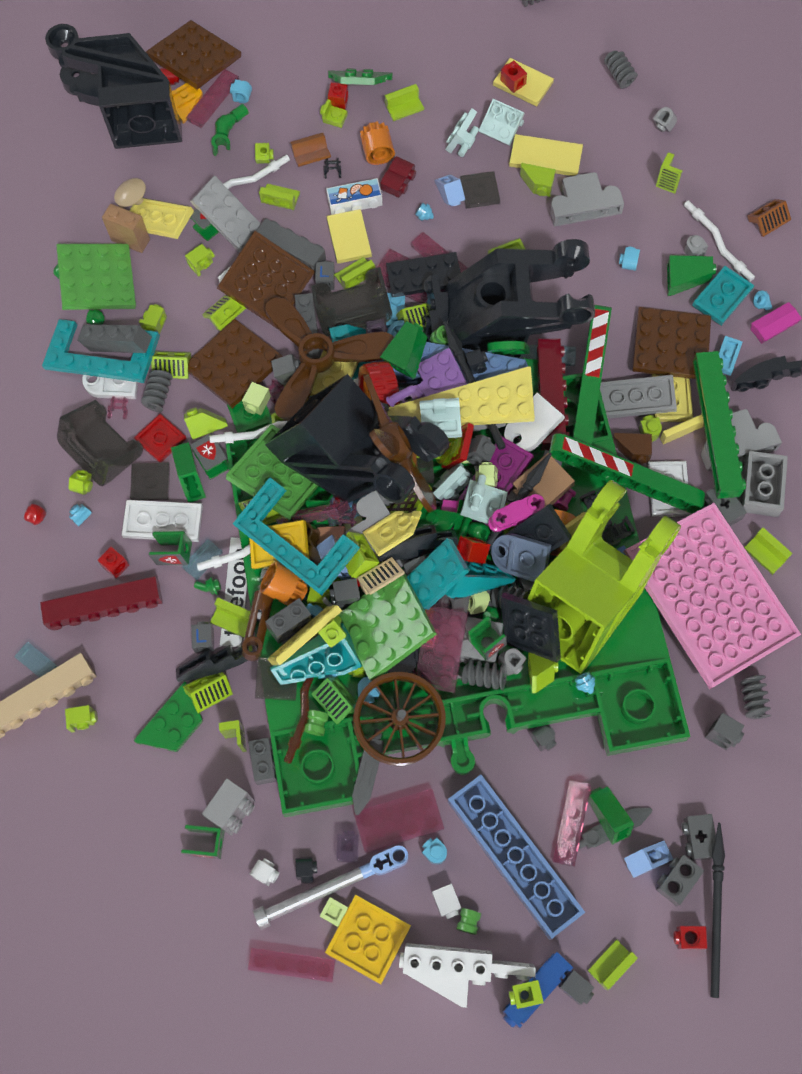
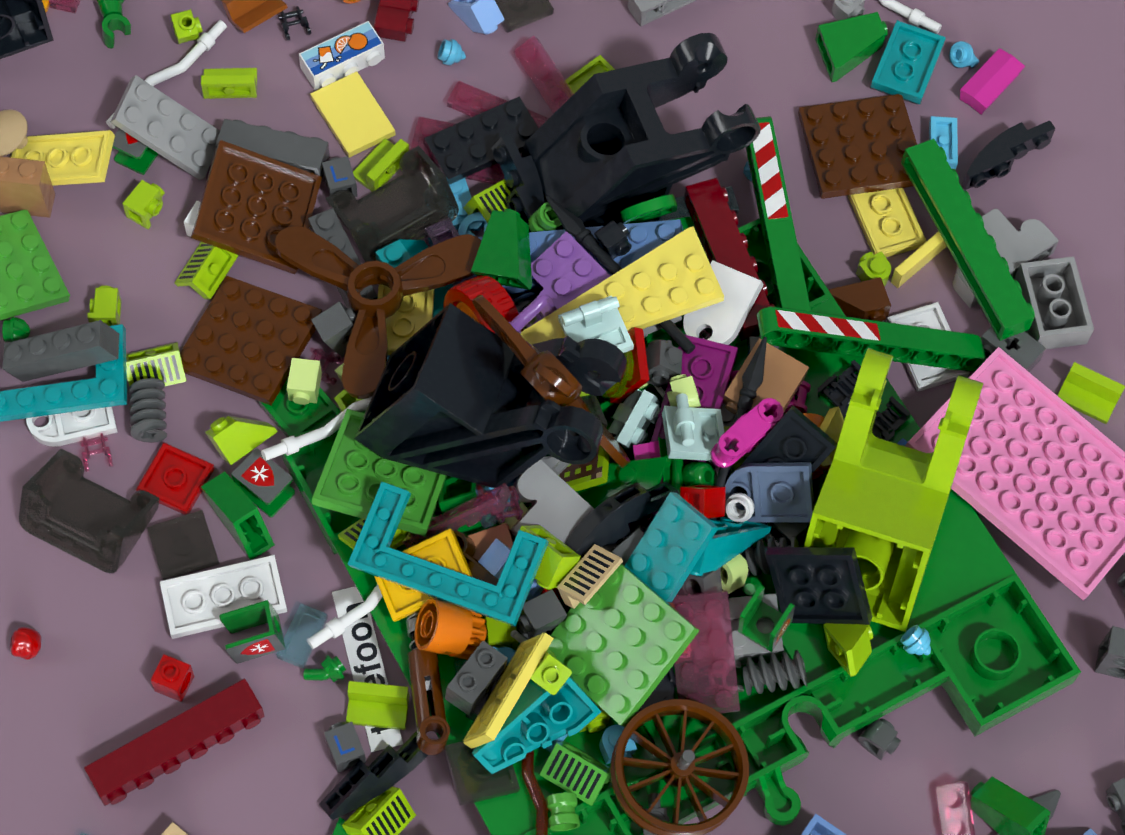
camera: 25 degrees left, 5 degrees down
lime plate [69,470,93,495] -> none
medium azure plate [69,504,92,527] -> none
light yellow tile [362,511,422,556] -> none
light grey plate [498,649,527,676] -> none
light grey plate [600,375,677,418] -> none
medium azure plate [619,247,640,271] -> none
none -> clear pink plate [513,35,574,114]
none -> white plate [725,493,754,522]

